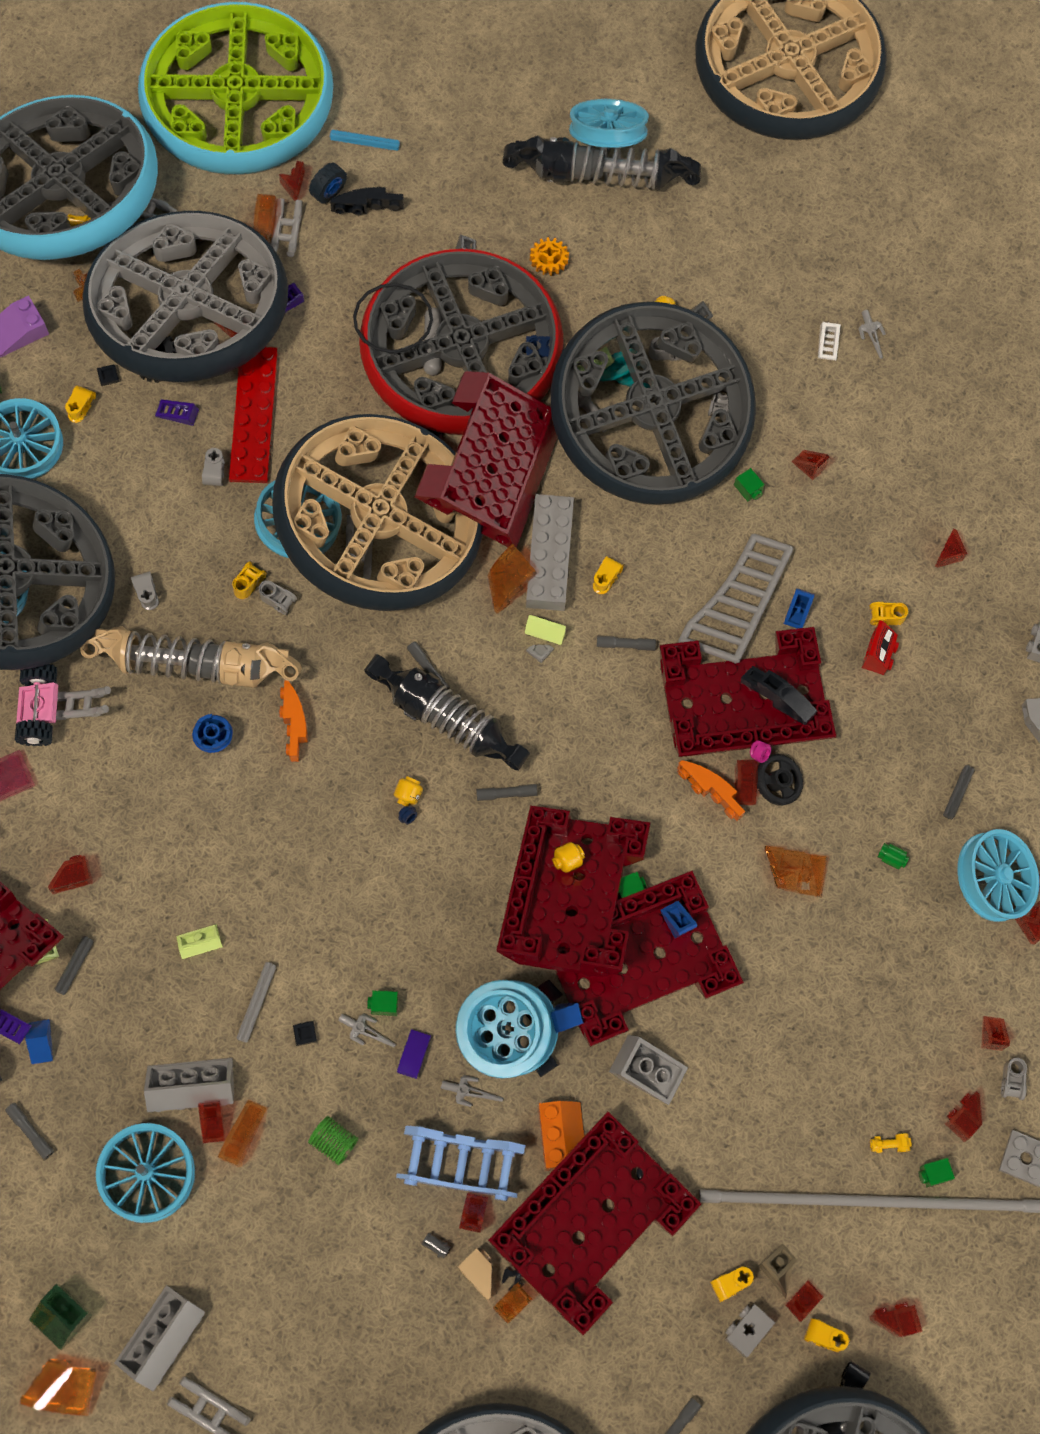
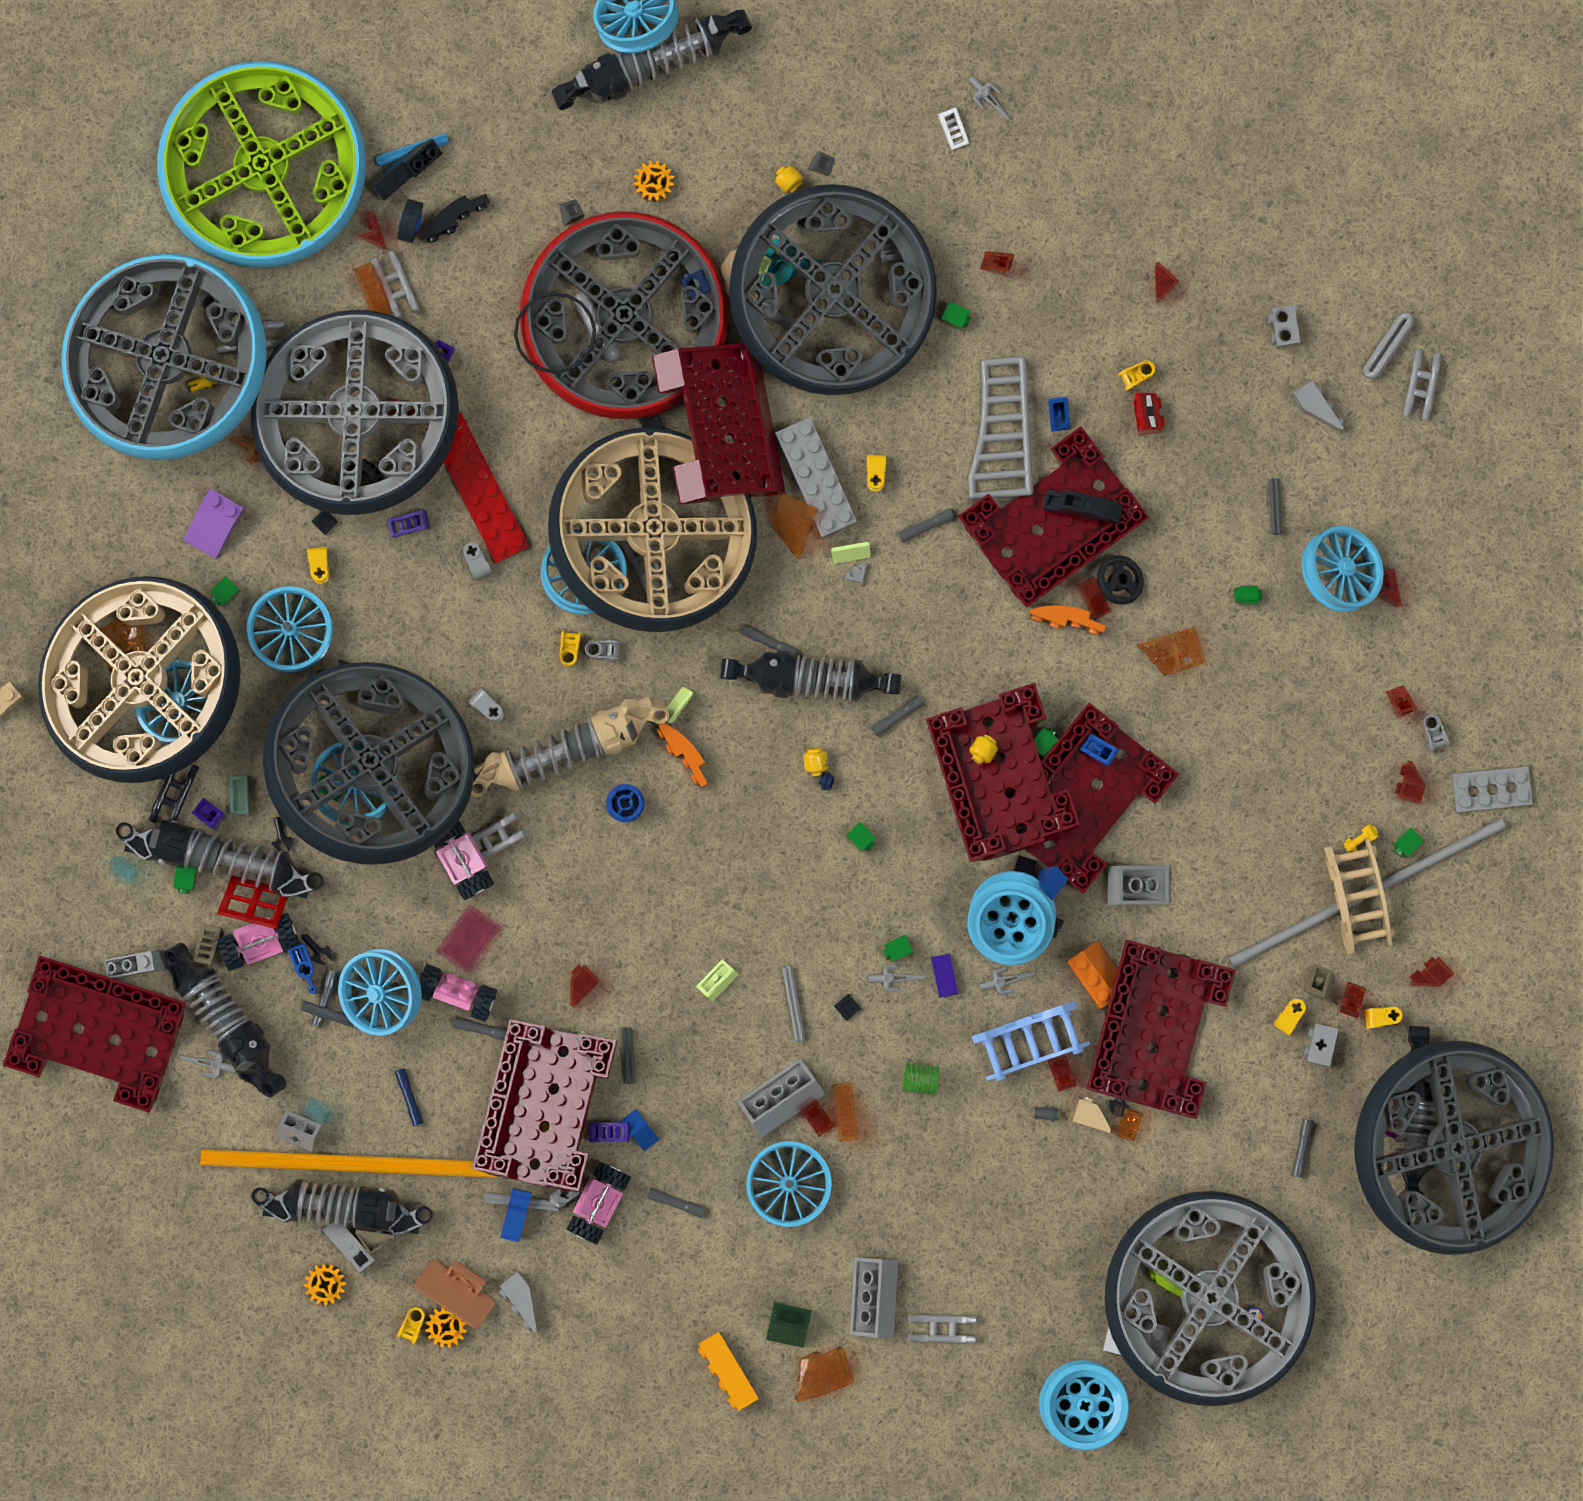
camera: 25 degrees left, 15 degrees up
dark pink tile [750,740,771,763] -> none
none -> black slope [371,139,443,201]
none -> yellowish green slope [667,687,693,725]
none -> green brick [846,822,876,852]
none -> tan fence [1324,839,1395,954]

